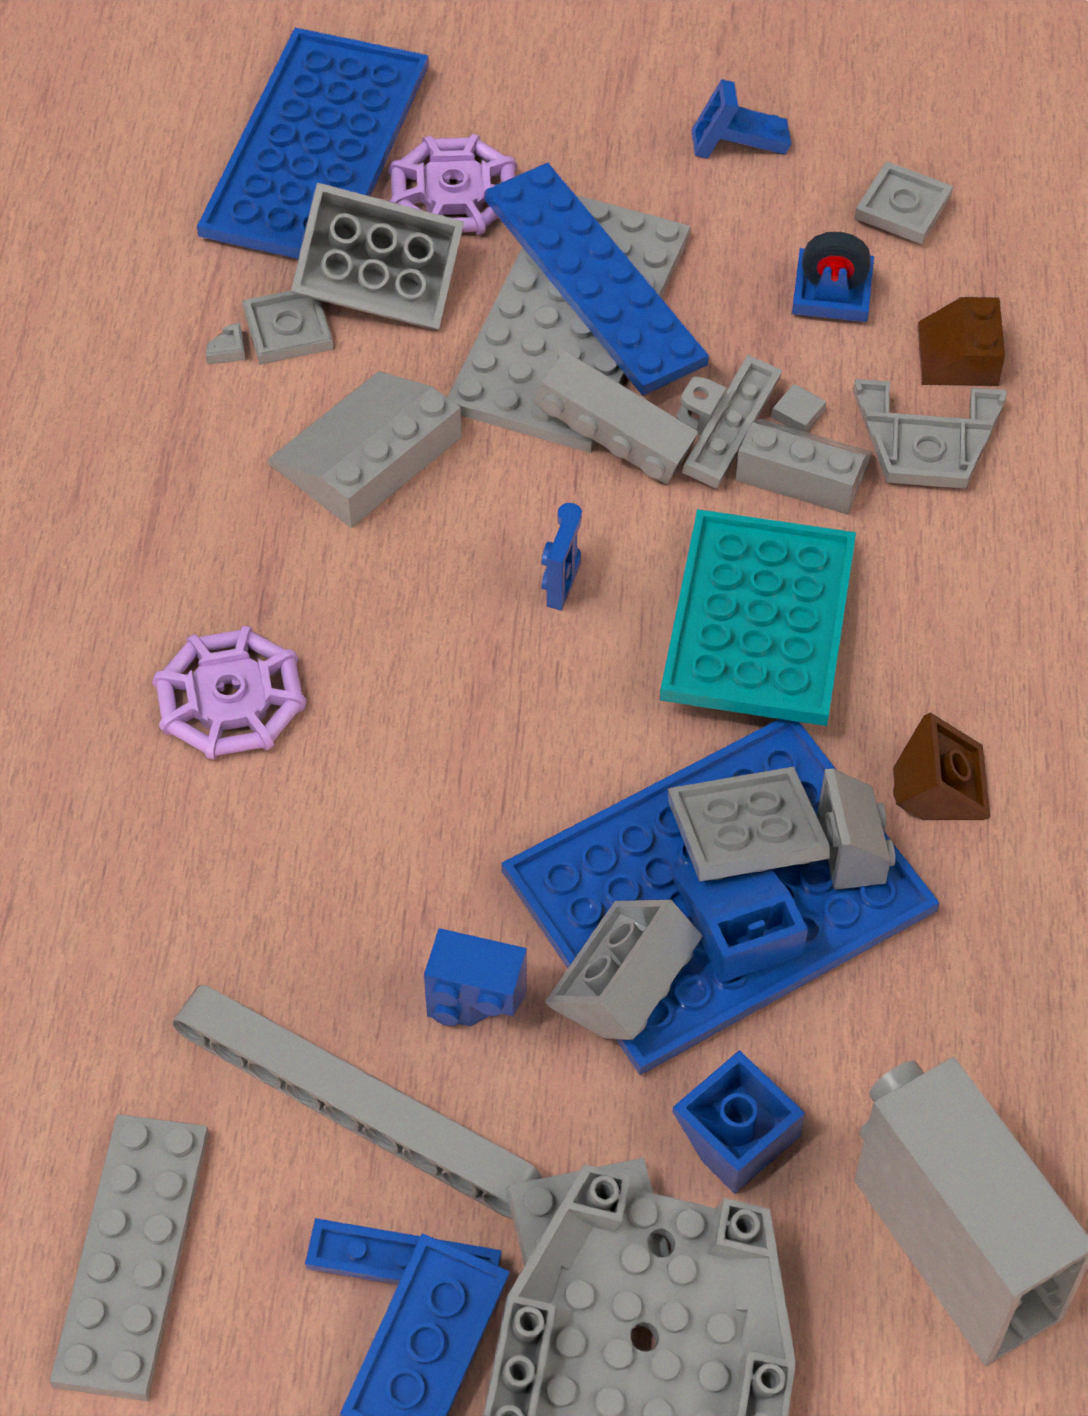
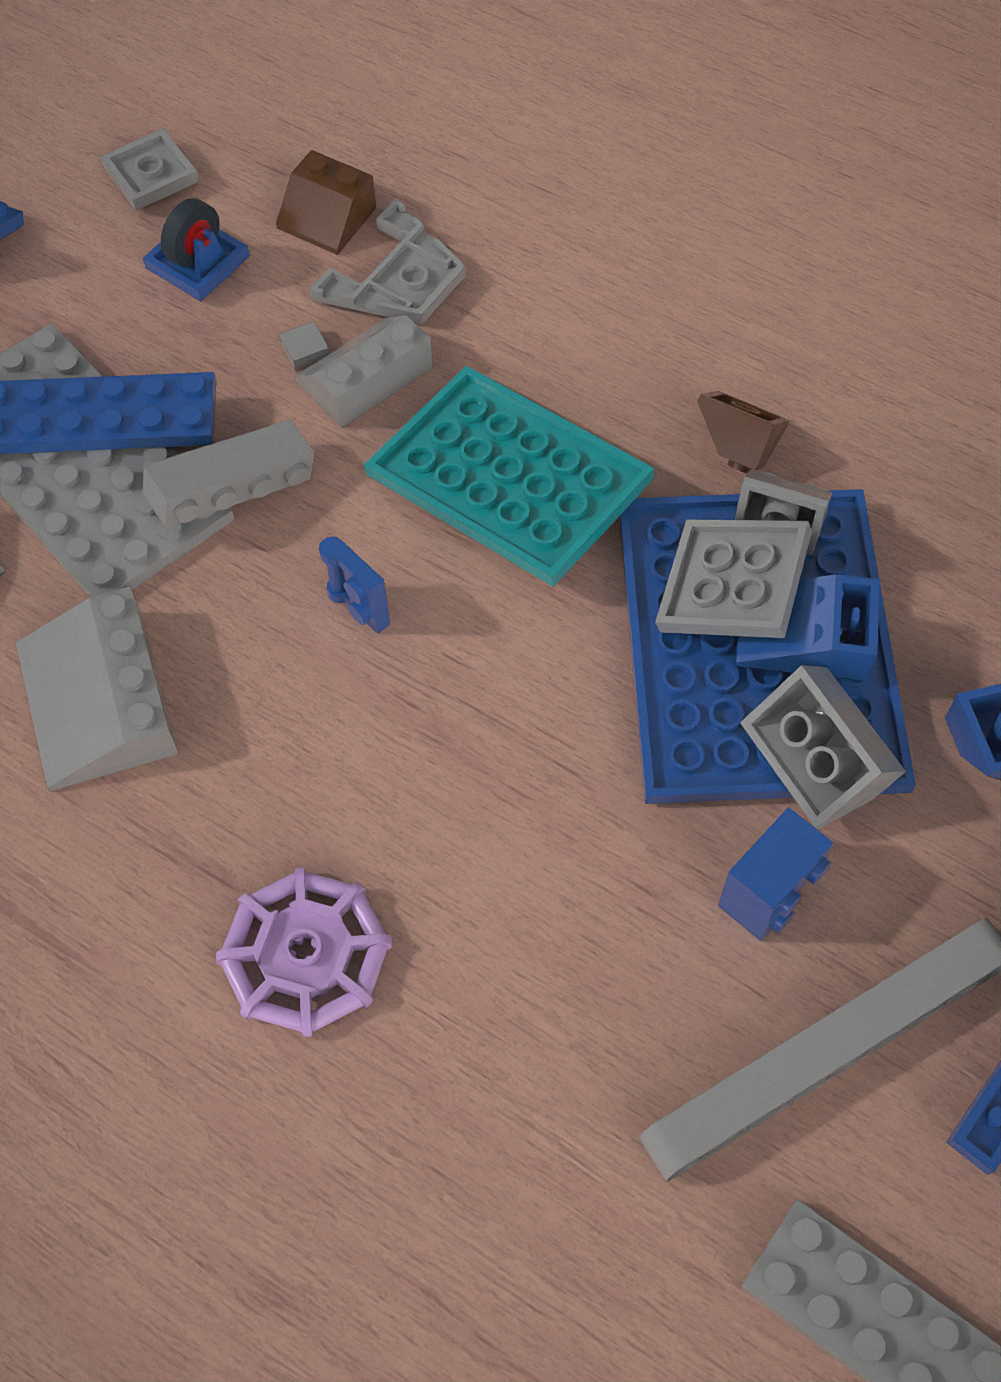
camera: 60 degrees left, 5 degrees up
light grey plate [676,355,782,489] -> none

